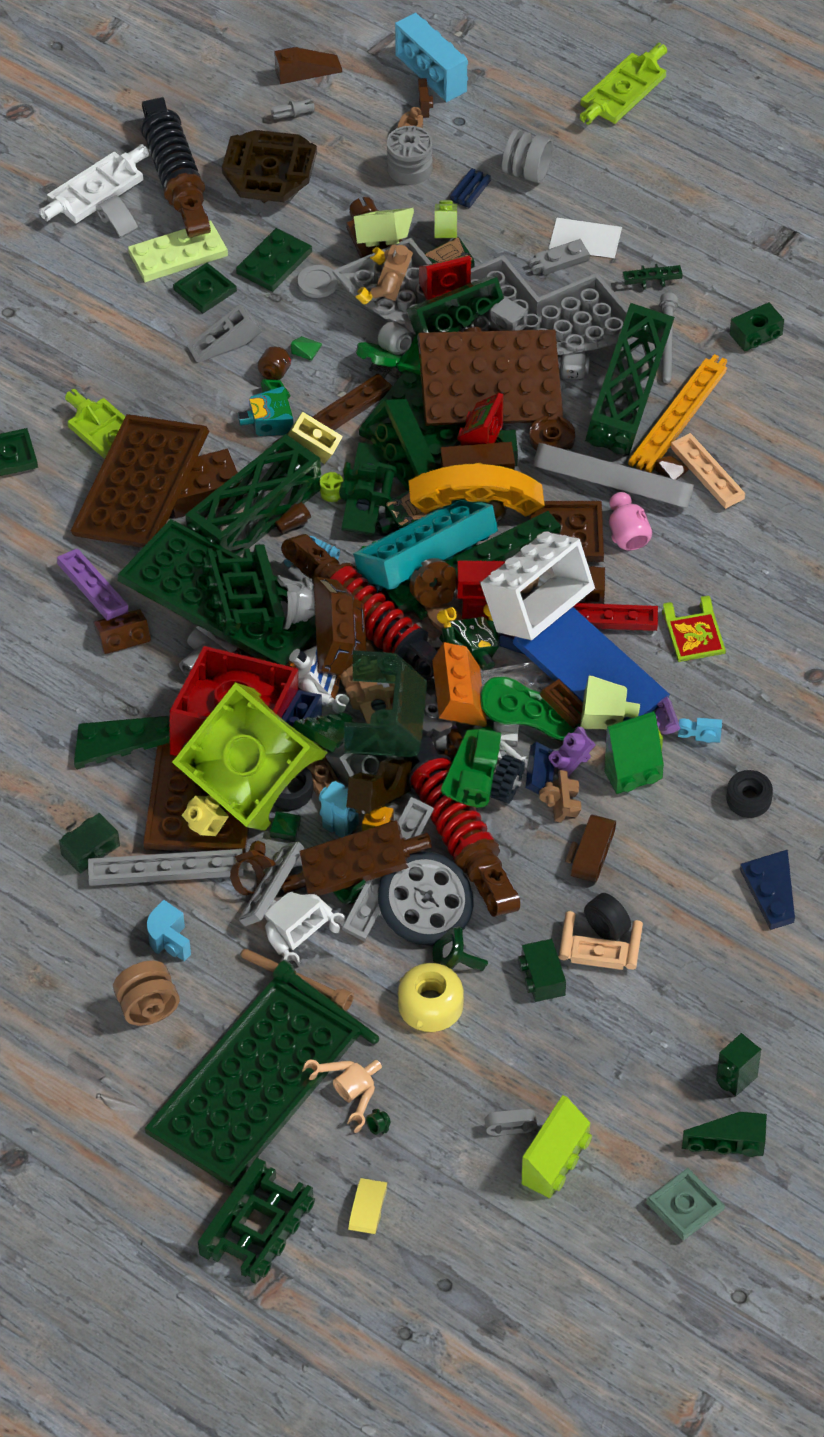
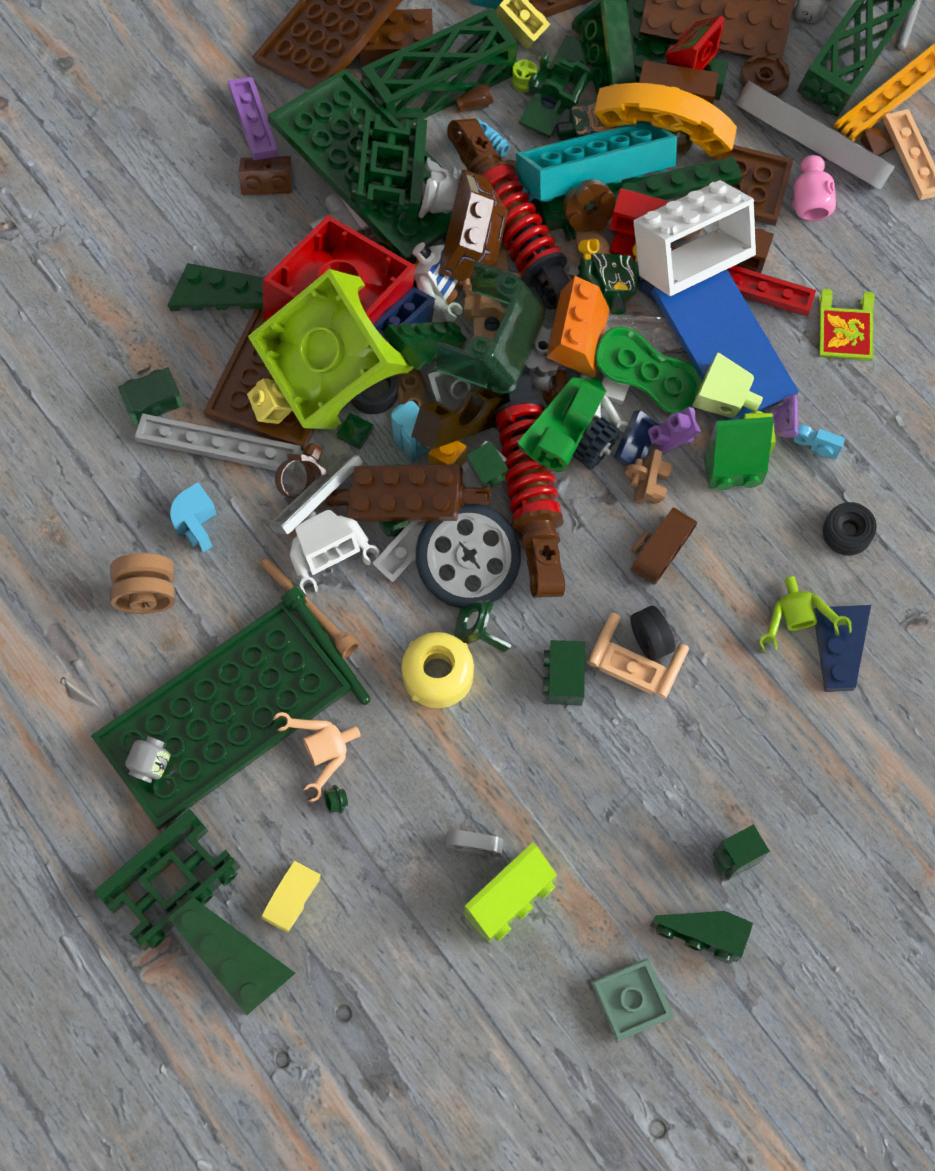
camera: 15 degrees right, 15 degrees up
reddish brown tile [540,679,583,729] -> none
none -> light grey head [125,736,170,783]
none -> dark green wing [168,897,296,1015]
none -> dark green brick [465,441,508,488]
none -> lime piece [759,576,852,653]

